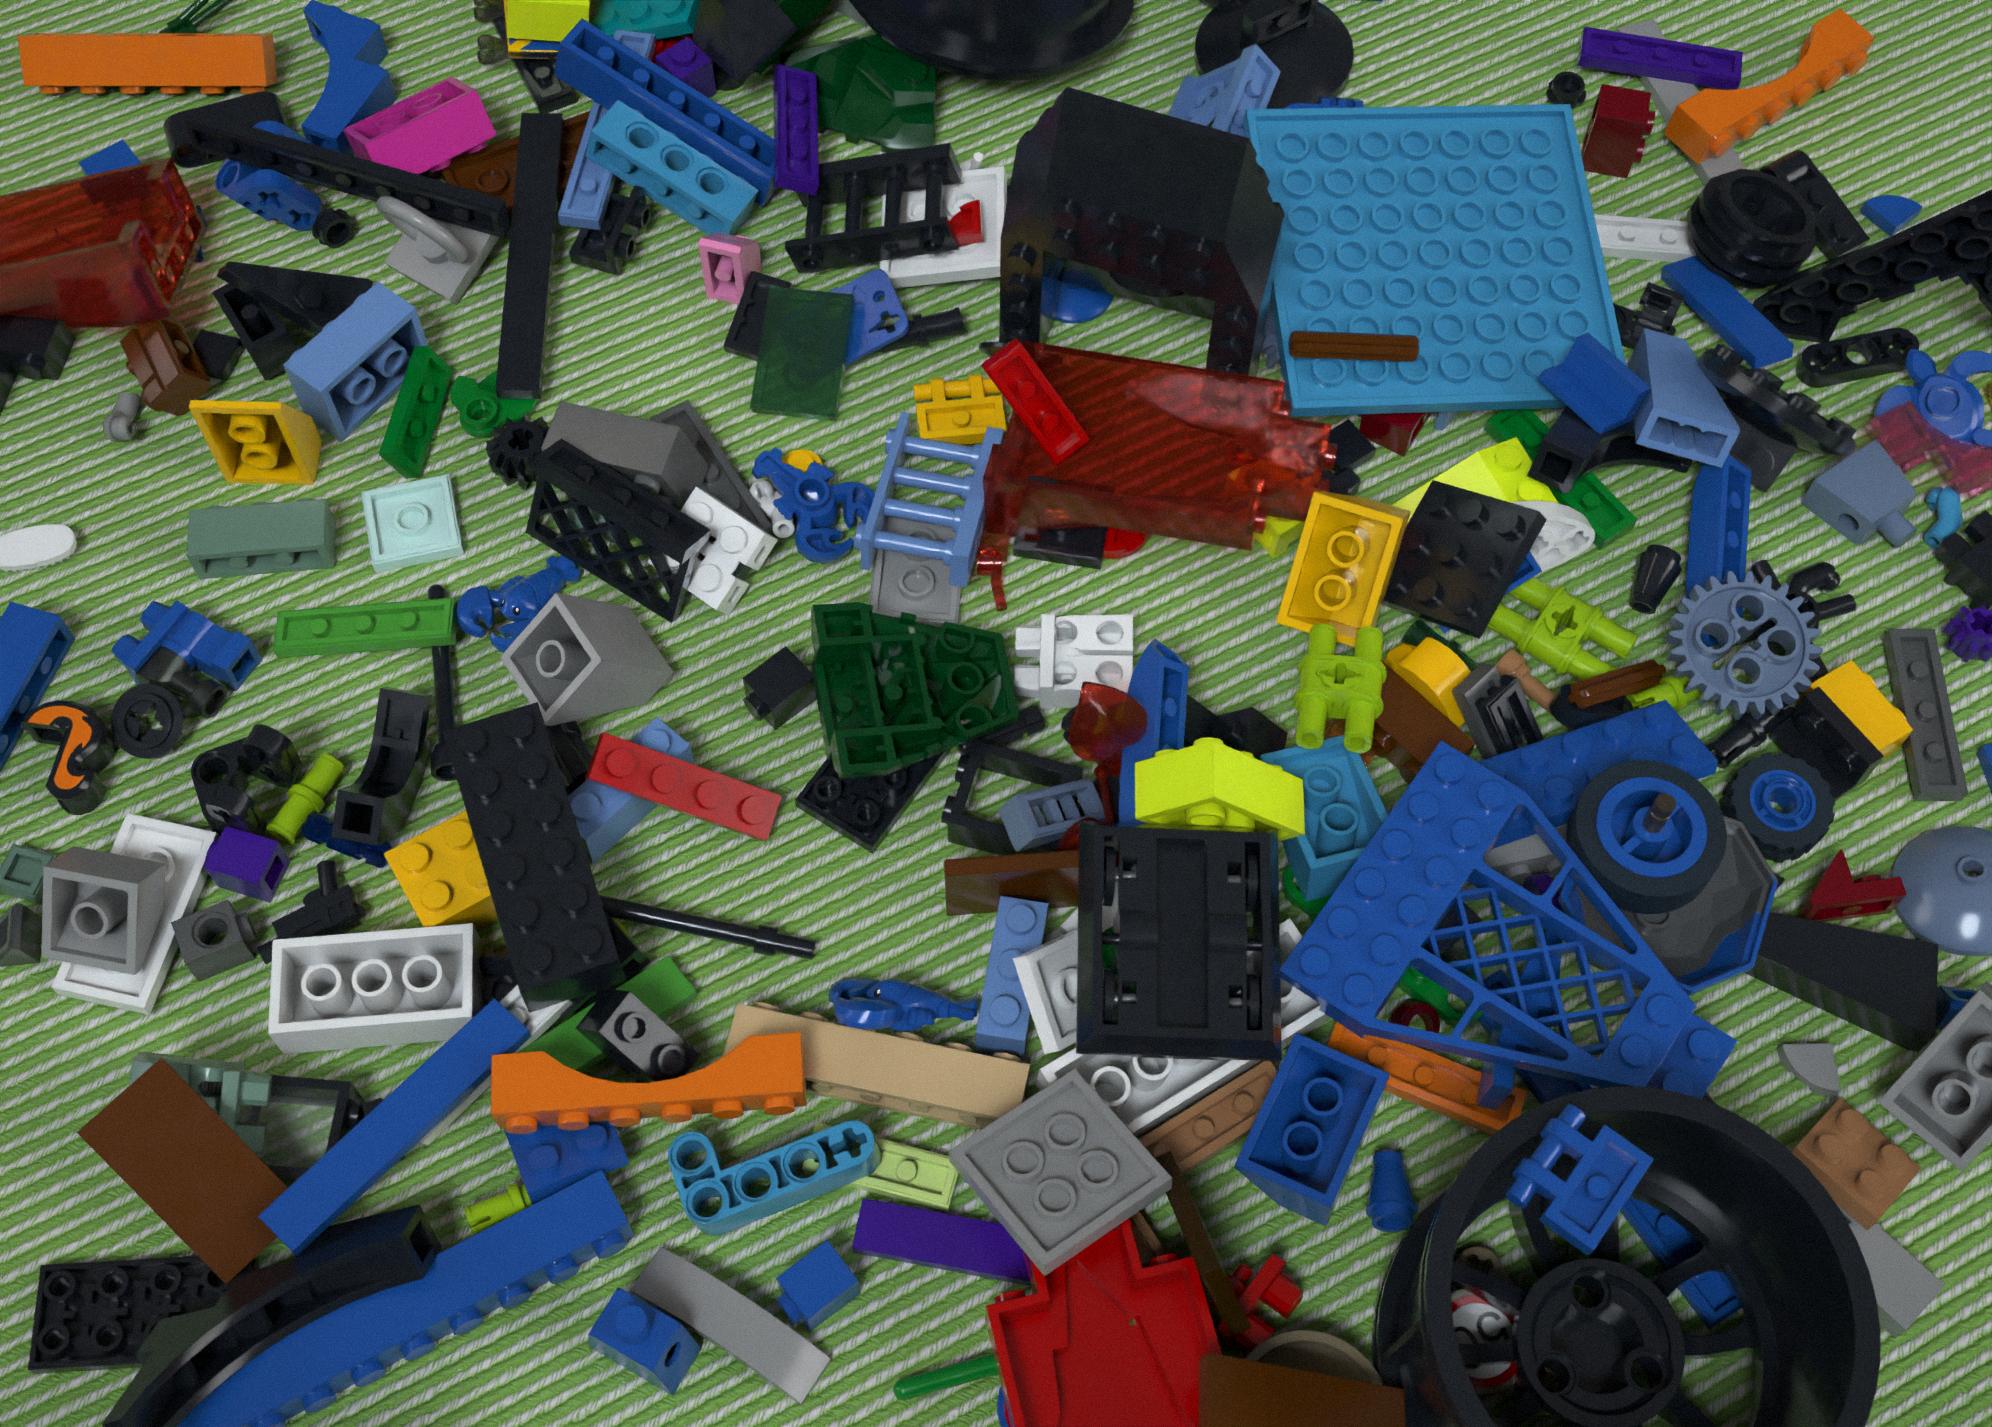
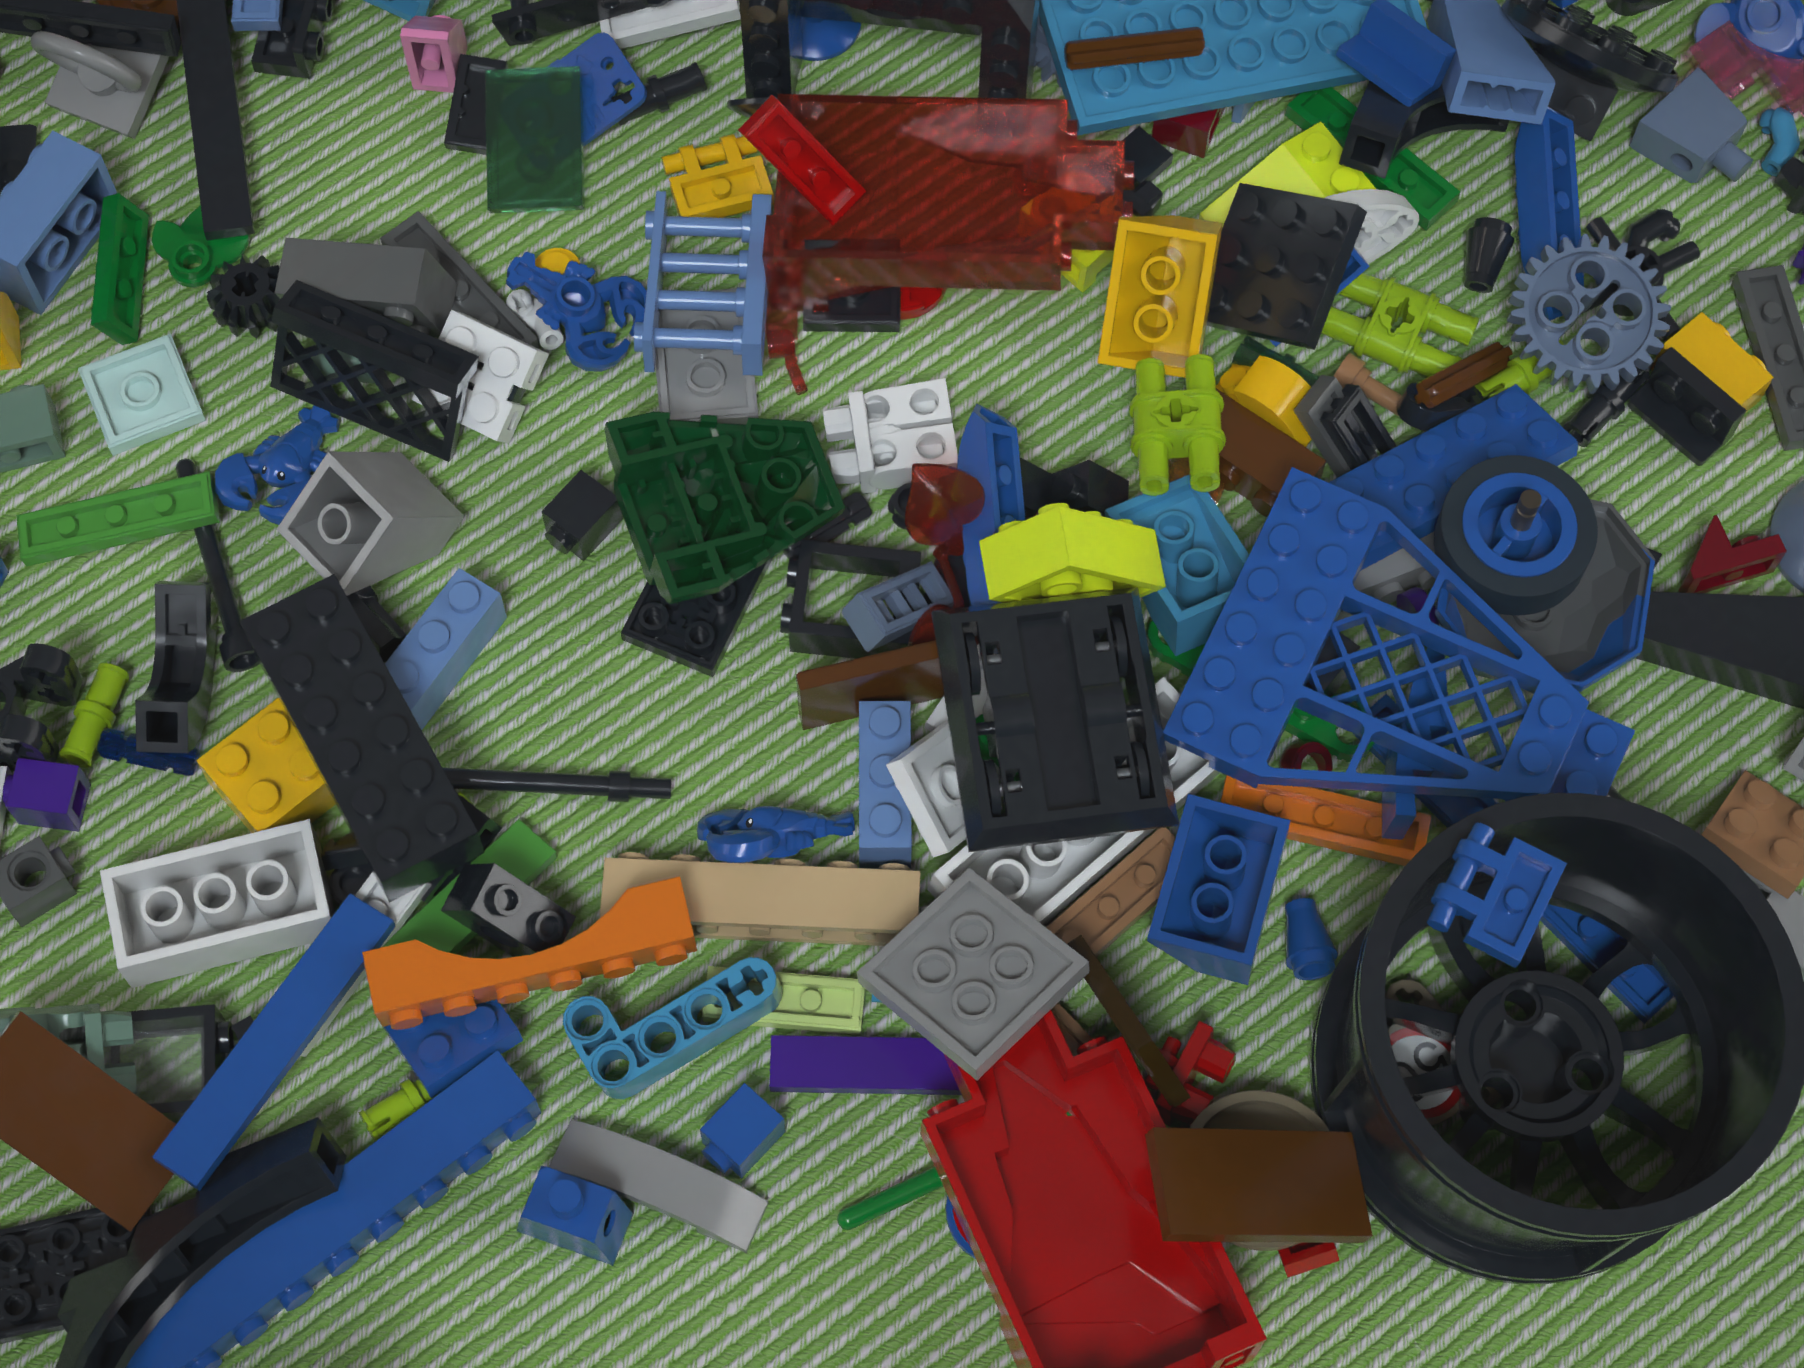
camera: 10 degrees left, 5 degrees up
black piece [257,860,366,964] -> none
red plate [585,733,782,841] -> none
black wheel [1720,753,1835,863] -> none
light grey tile [1777,1043,1841,1096] -> none

